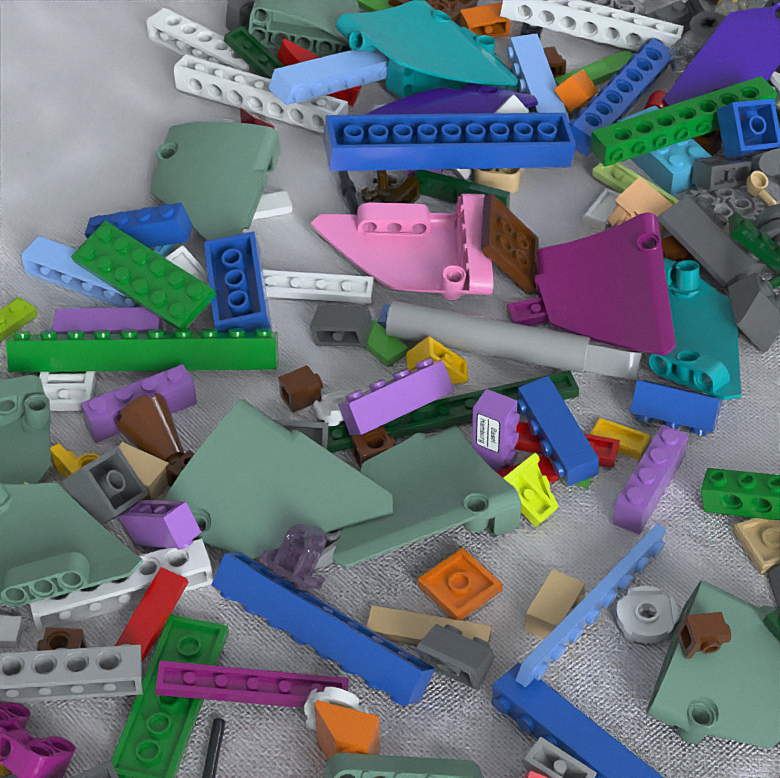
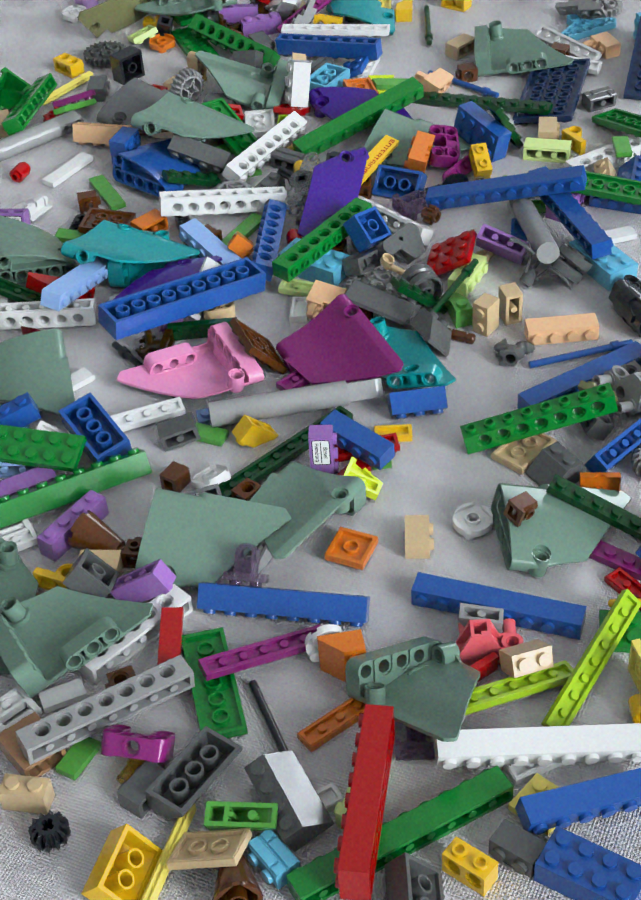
camera: 25 degrees left, 5 degrees down
medium lavender brick [338,358,455,435] -> none
tan tile [366,605,492,645] -> none
dark grey slope [416,624,495,691] -> none
medium blue plate [516,523,667,688] -> none
medium lavender brick [613,424,688,535] -> none

